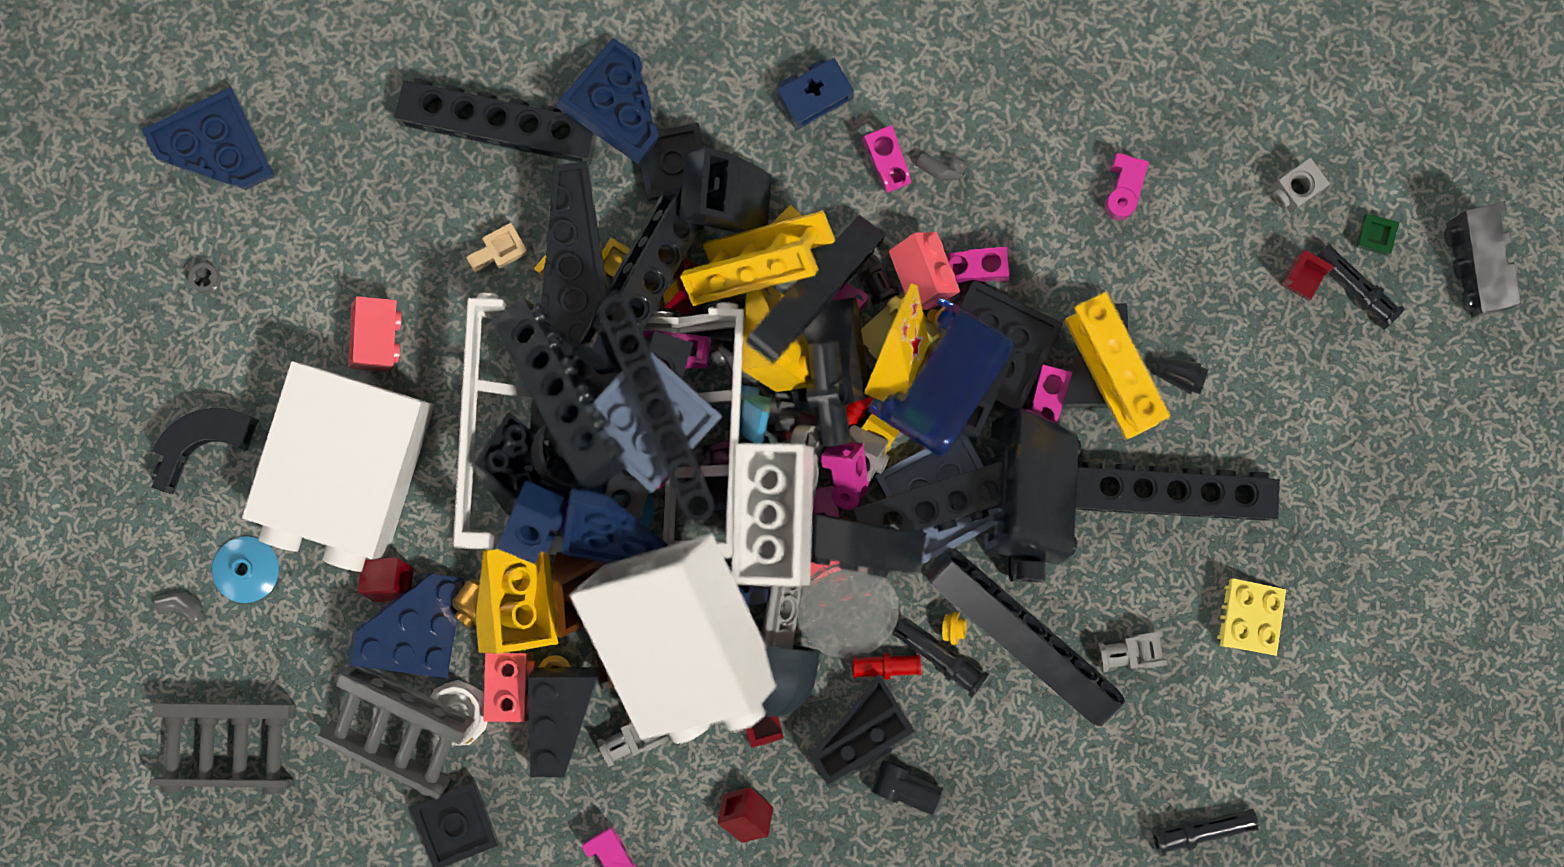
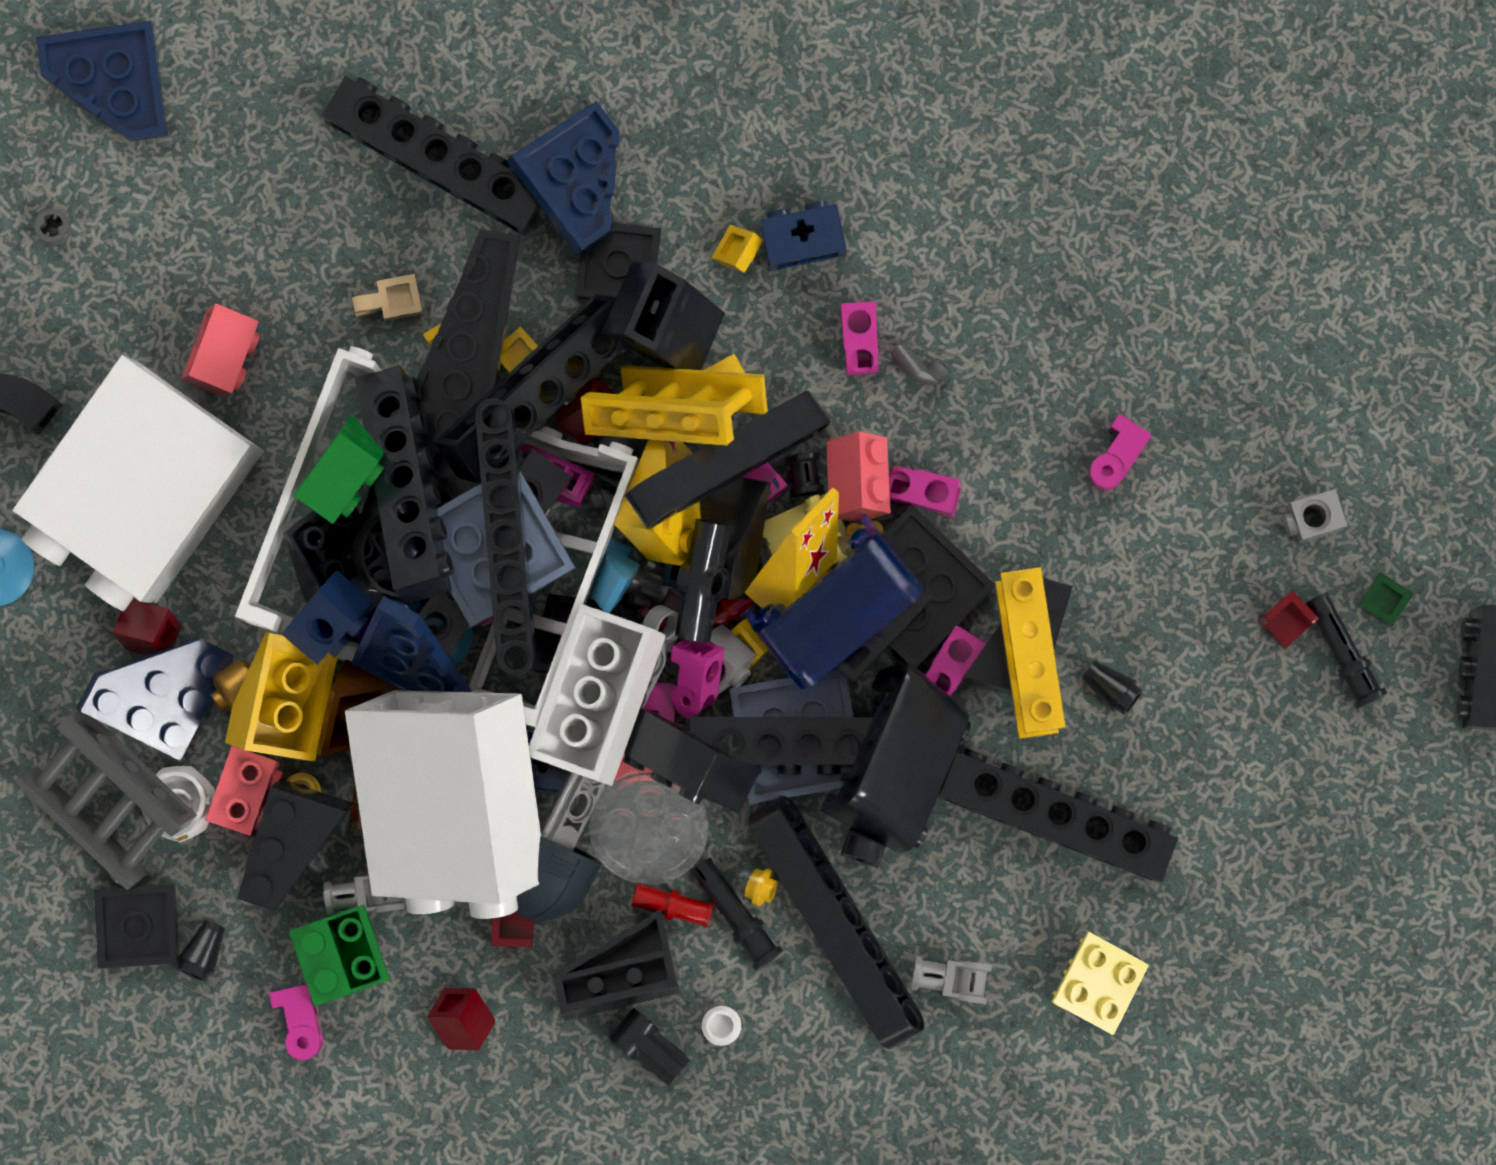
camera: 15 degrees right, 0 degrees up
none -> black cone [177,920,226,982]
none -> green slope [289,904,390,1007]
none -> green slope [293,416,384,524]
none -> white plate [702,1006,741,1046]
none -> yellow plate [711,225,763,273]

